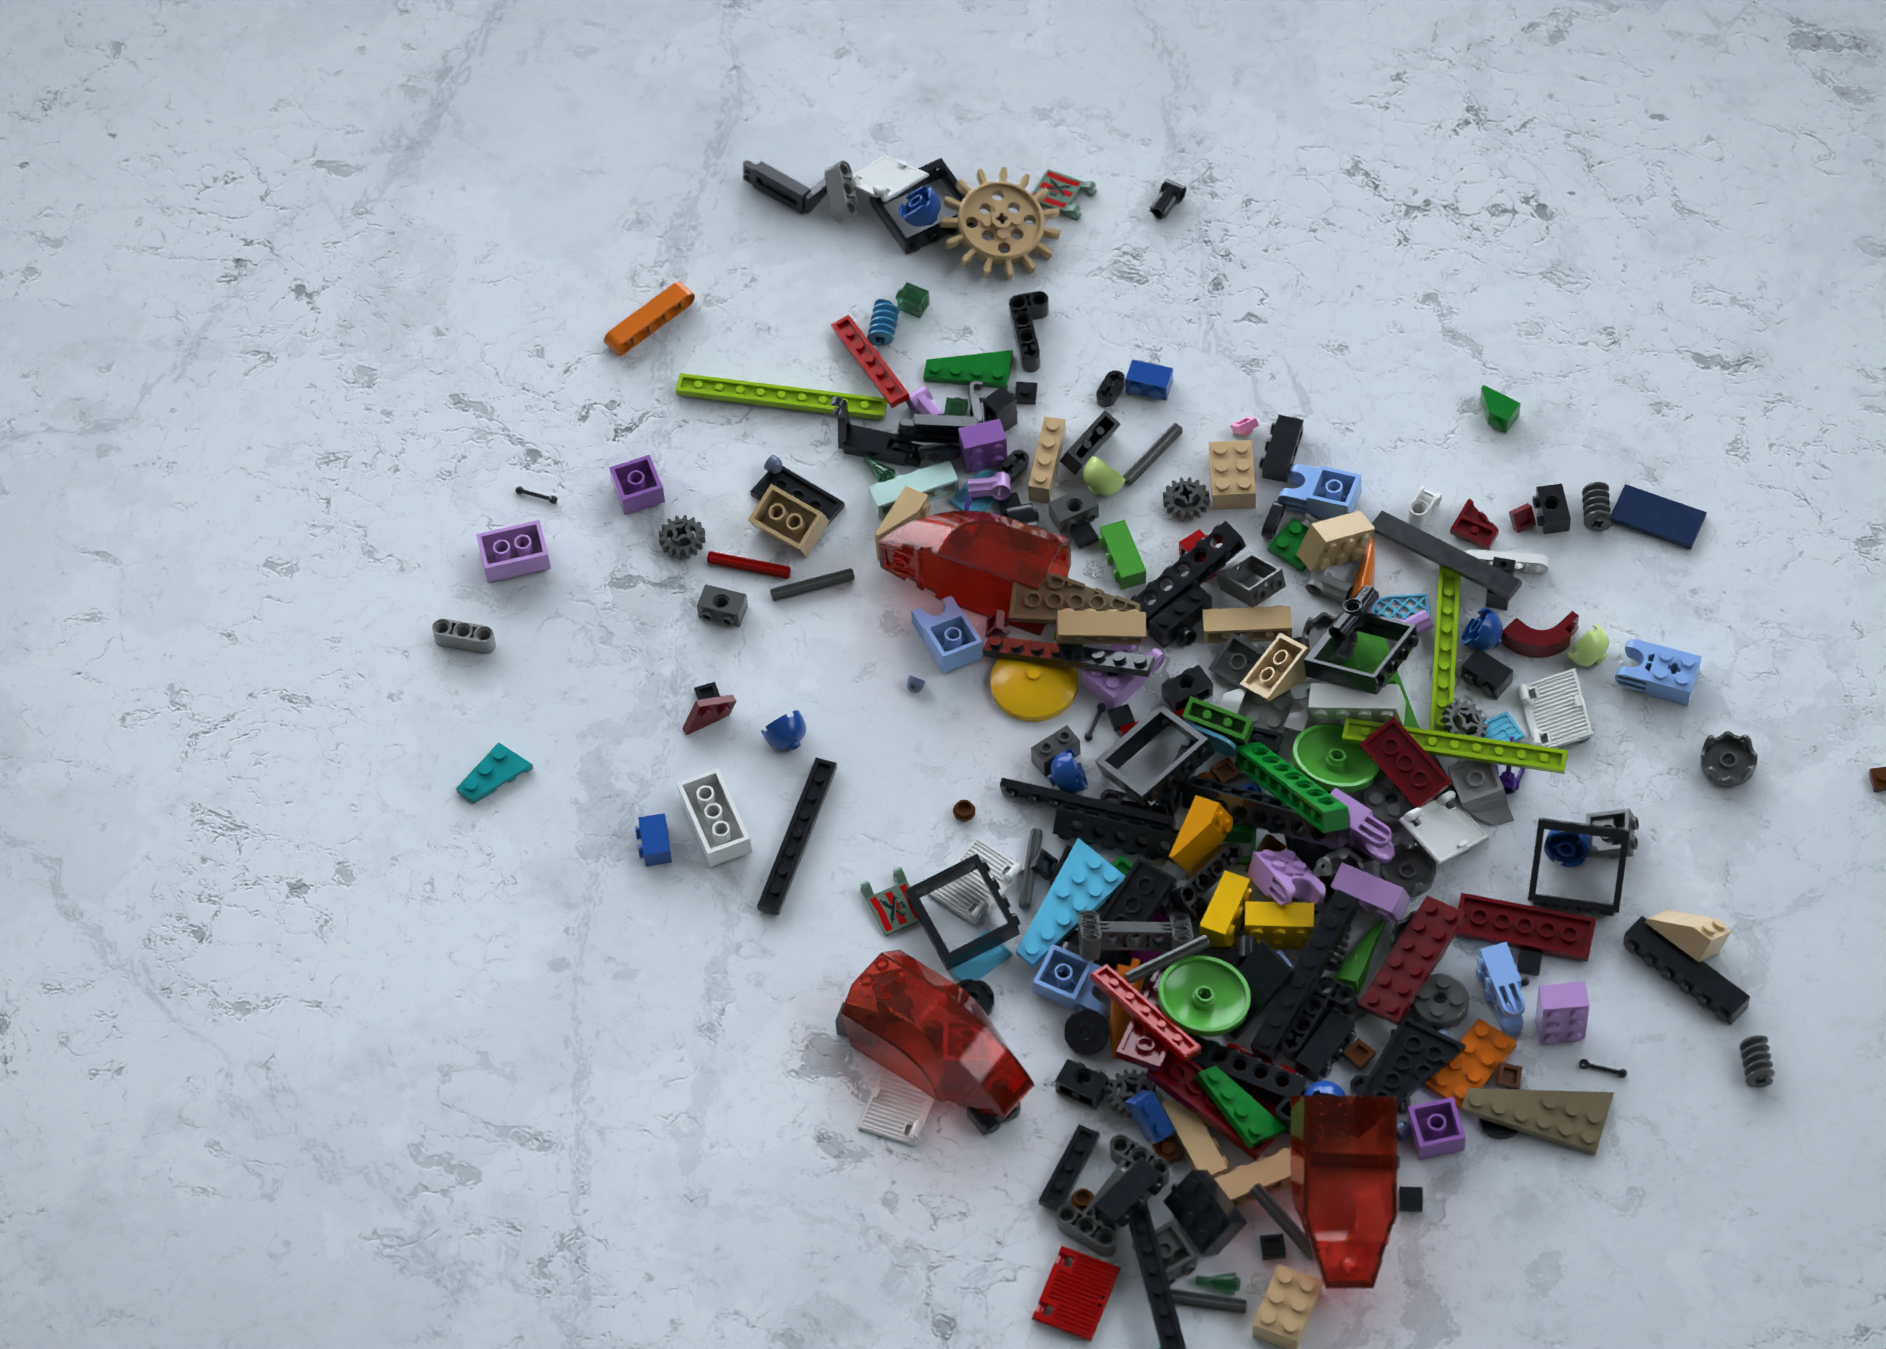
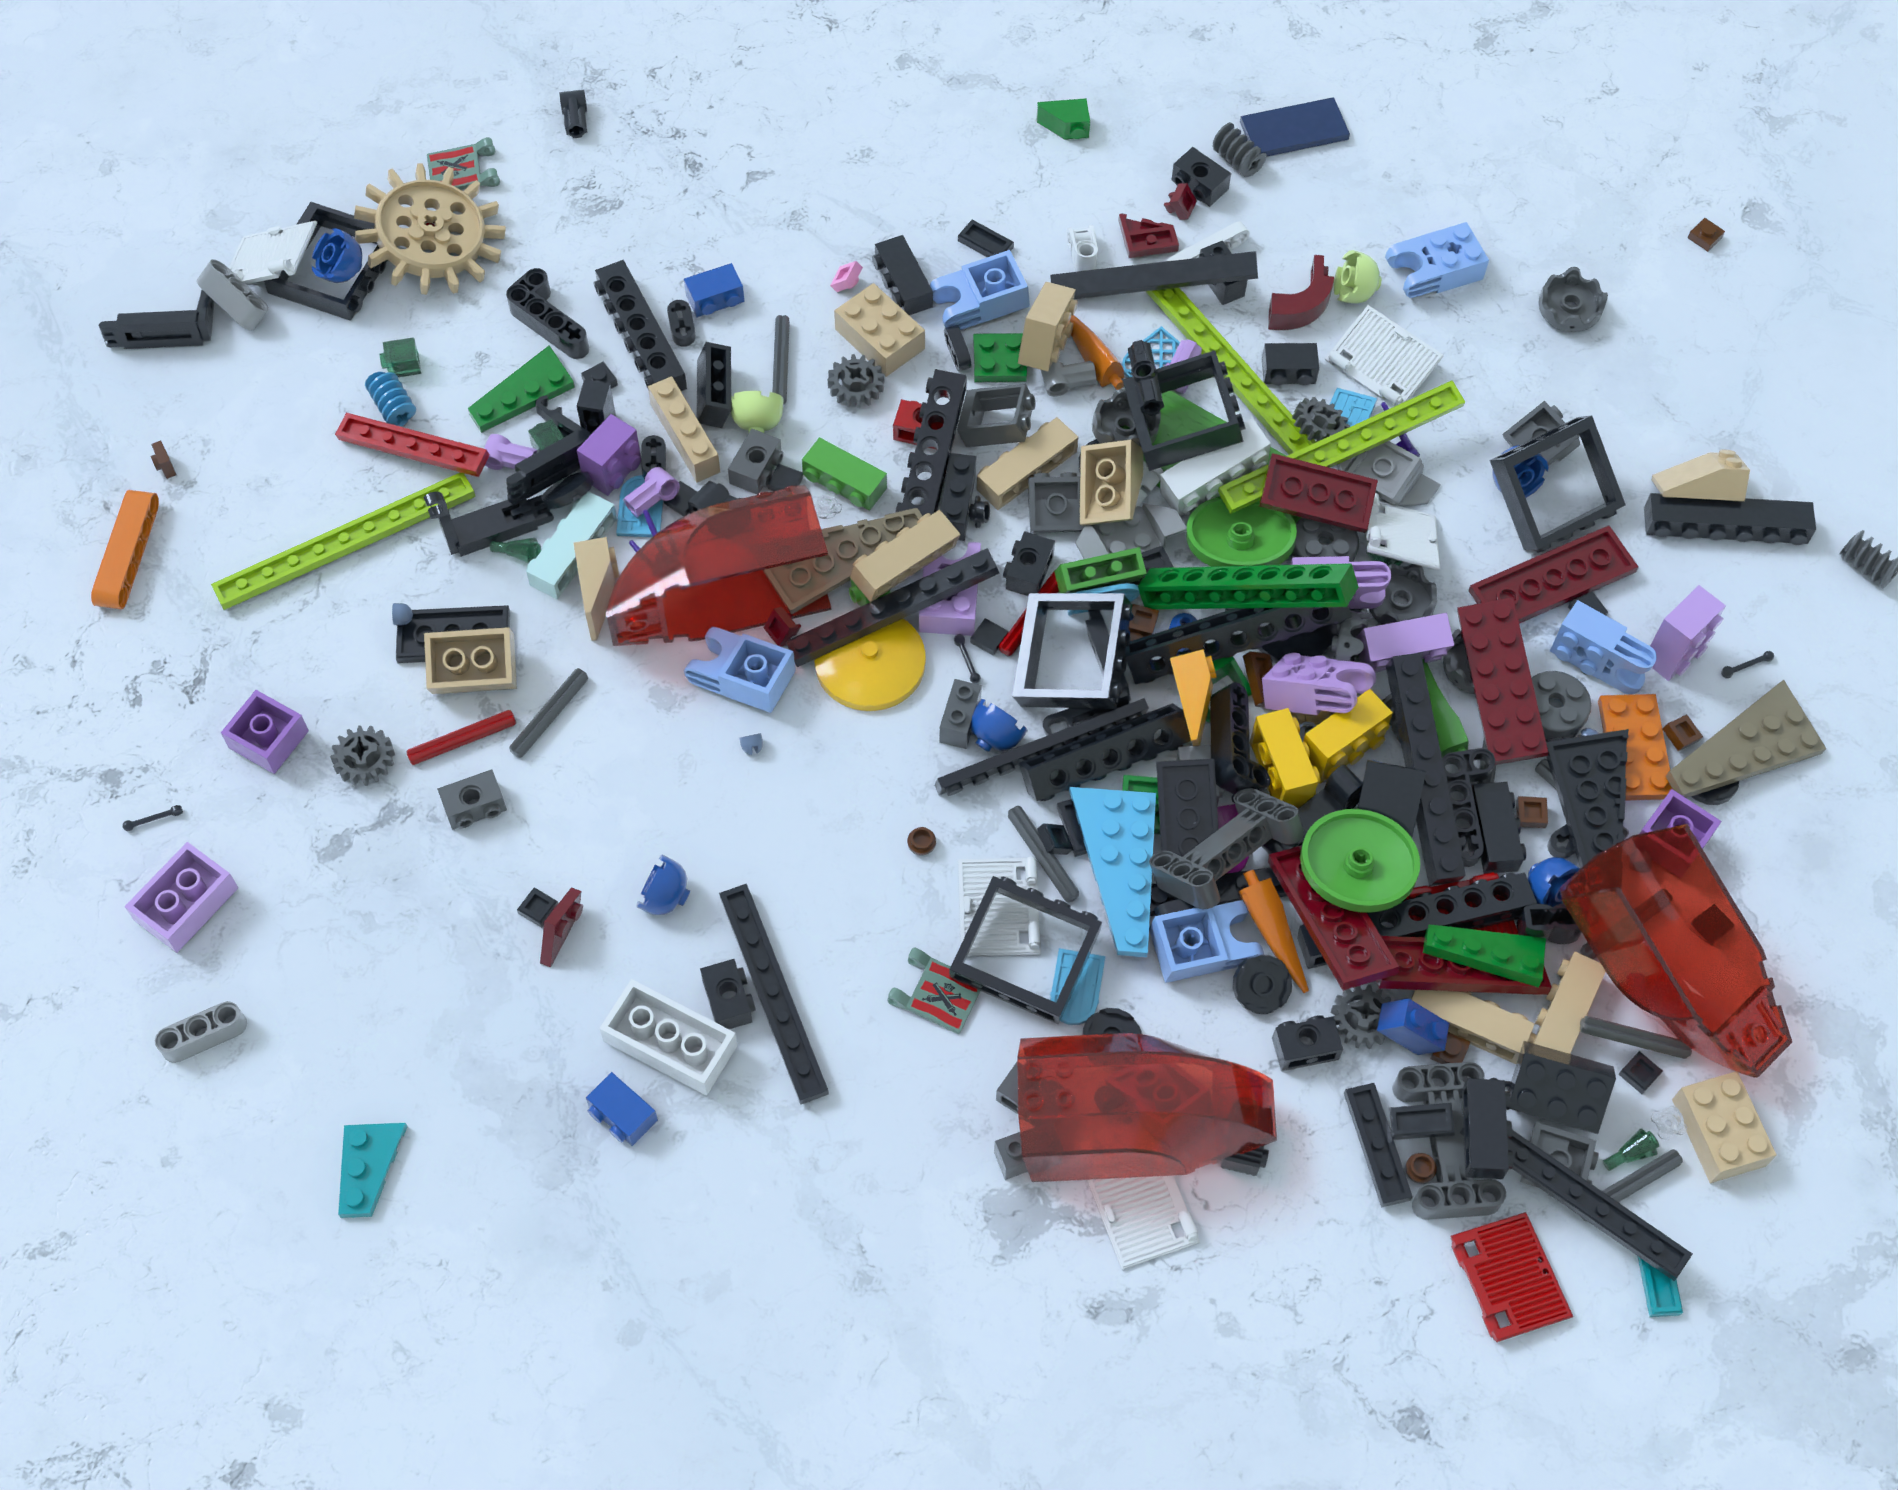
camera: 45 degrees left, 5 degrees up
red tile [1089,964,1202,1062] -> none
dark grey axle [1125,935,1211,984] -> none
light grey bush [1301,513,1322,528] -> none
blue cylinder [1461,607,1503,652] -> none
none -> reddish brown plate [150,440,177,479]
none -> black brick [593,259,687,391]
none -> black brick [700,959,756,1029]
none -> black tile [958,219,1014,257]
none -> black tile [1389,1103,1455,1140]

